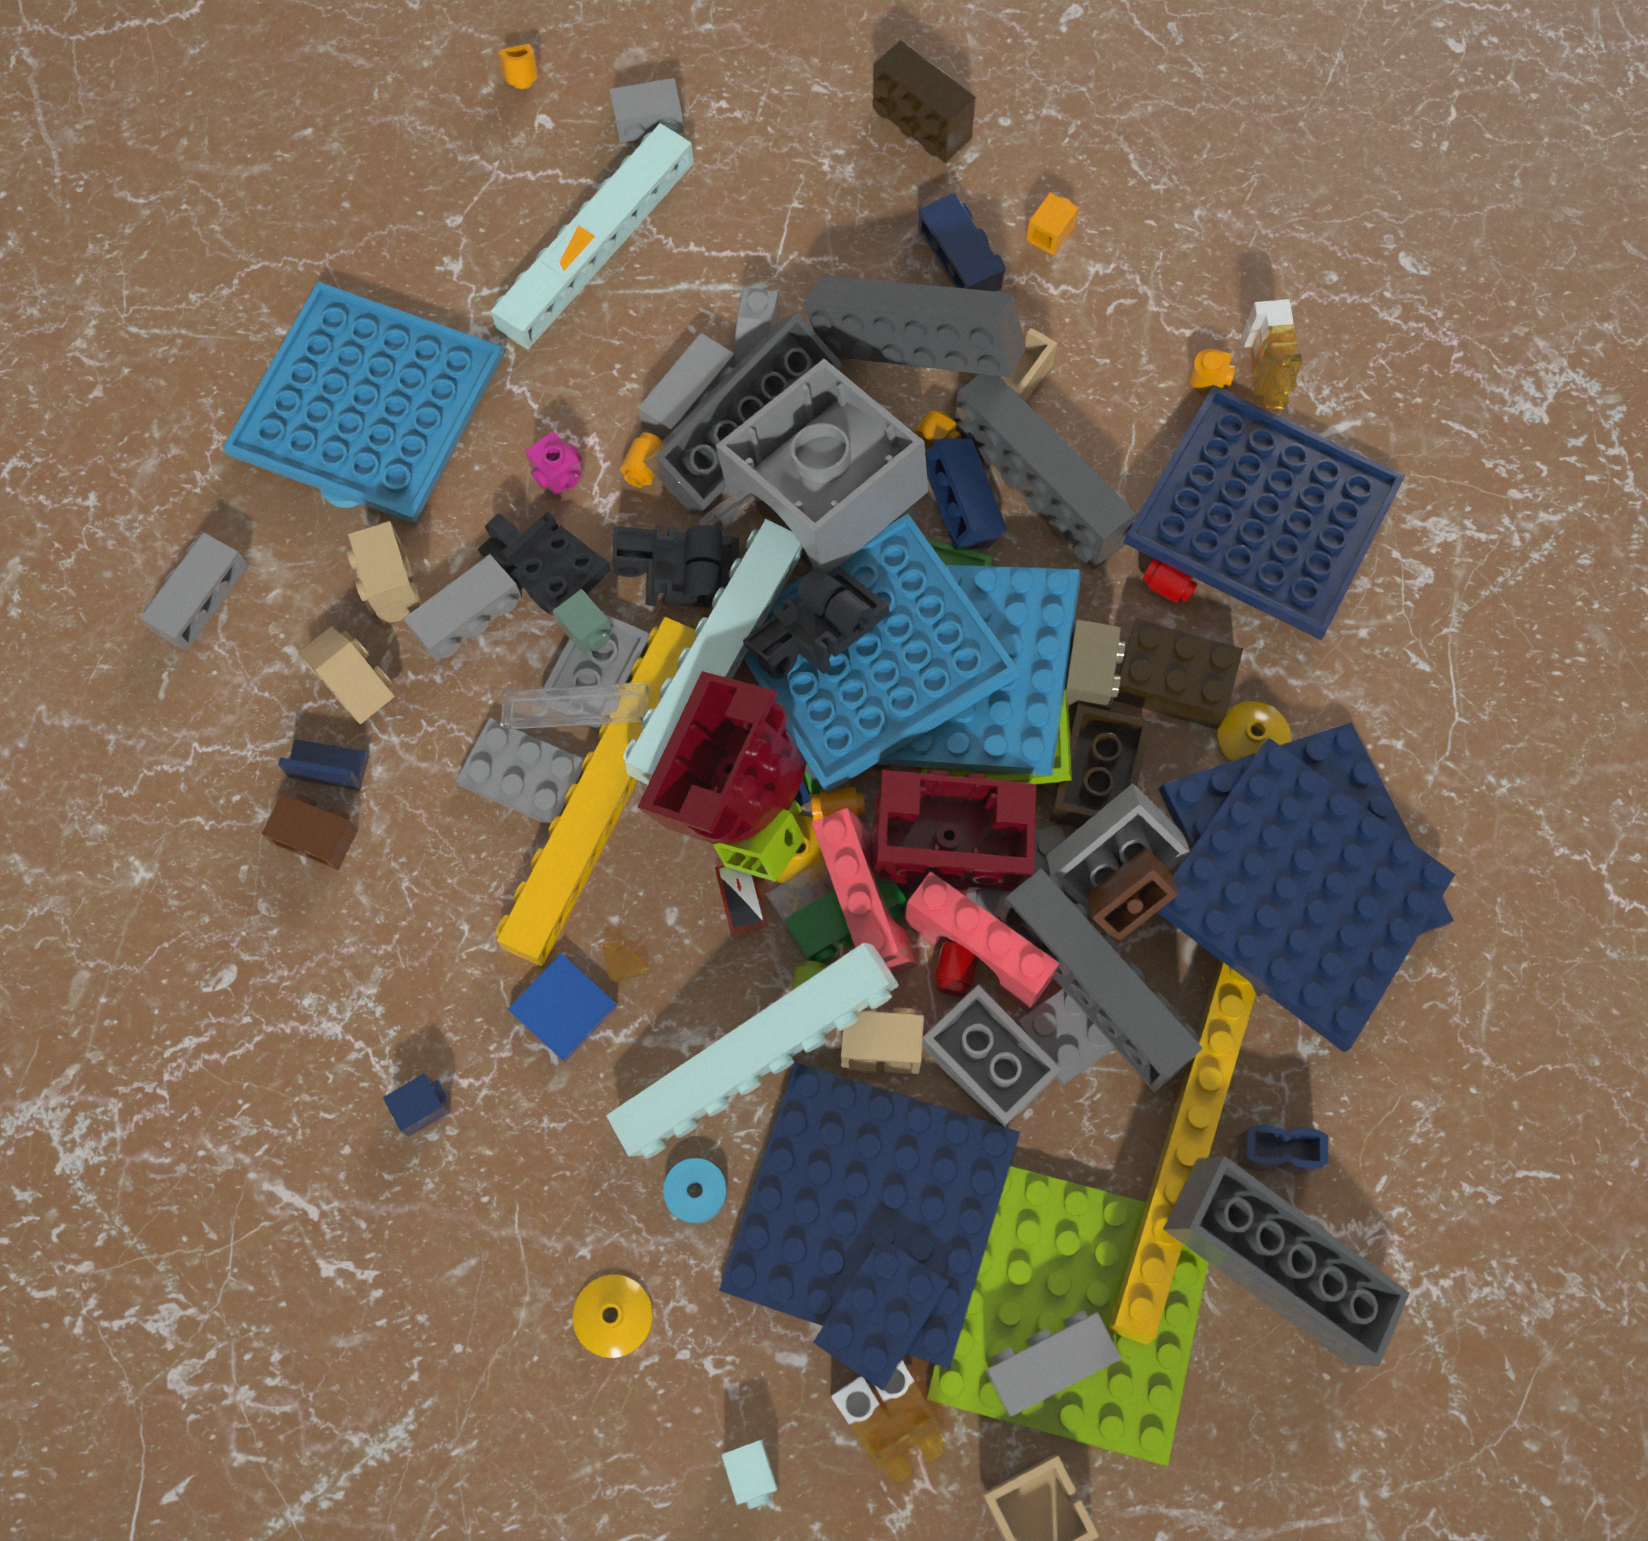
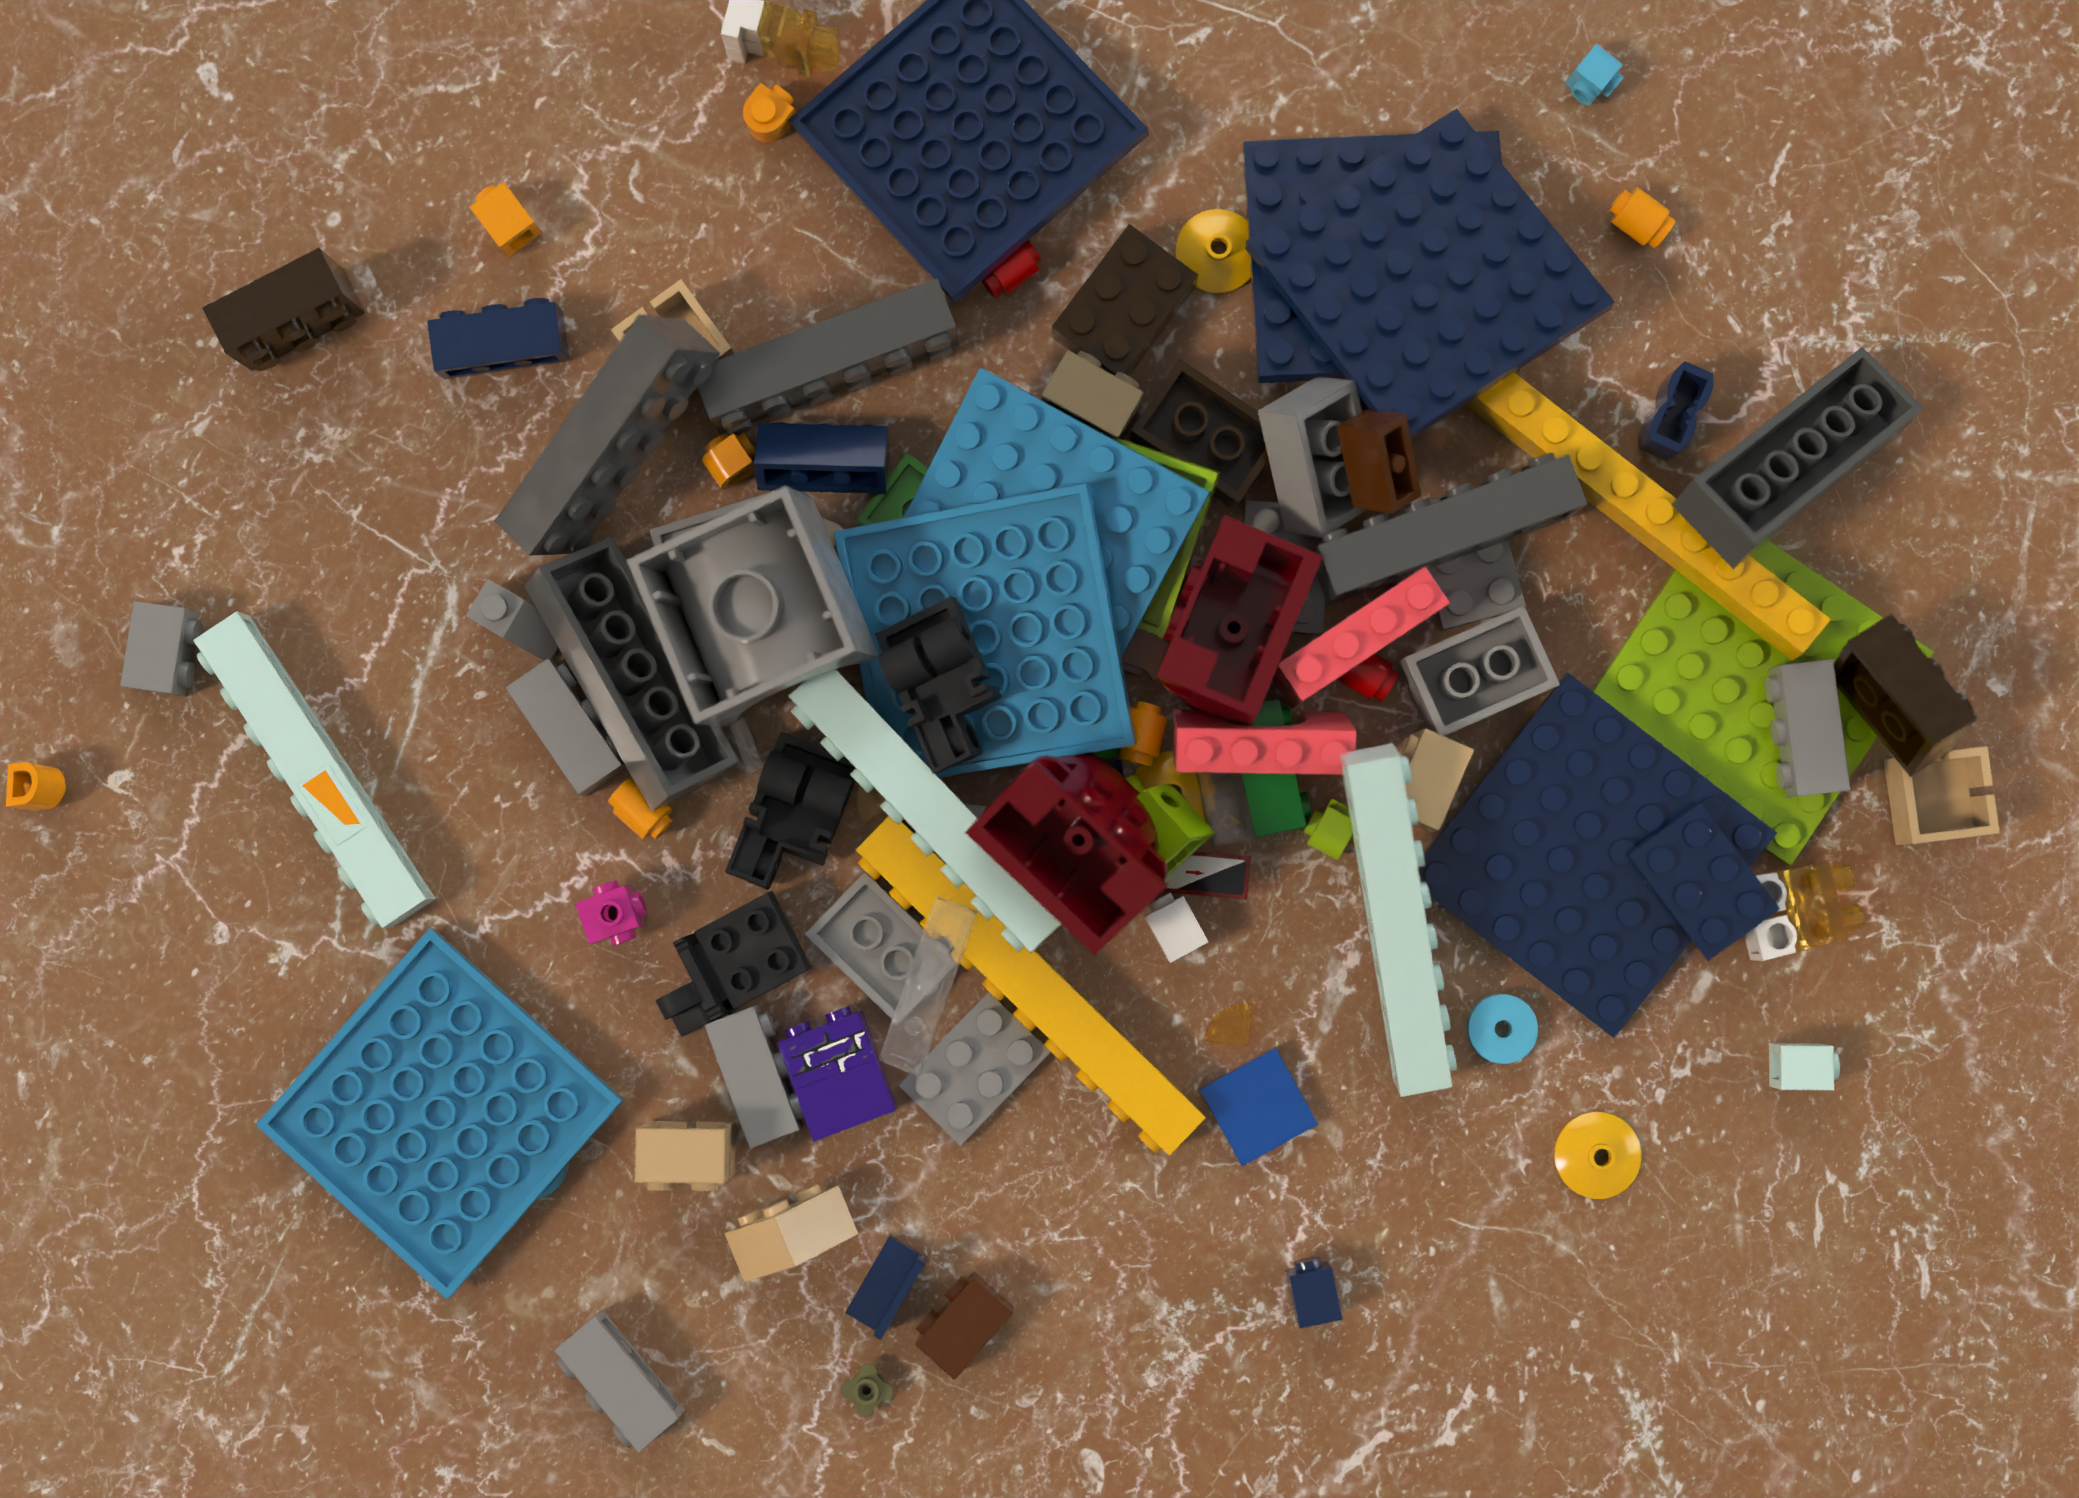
camera: 65 degrees left, 15 degrees up
sand green brick [553,589,613,655] -> none
none -> dark purple brick [777,1006,898,1142]
none -> olive plate [841,1363,893,1417]
none -> white brick [1144,893,1209,963]
none -> medium azure plate [1564,43,1624,105]
none -> light orange brick [1609,187,1676,249]
none -> dark brown brick [1834,614,1978,777]

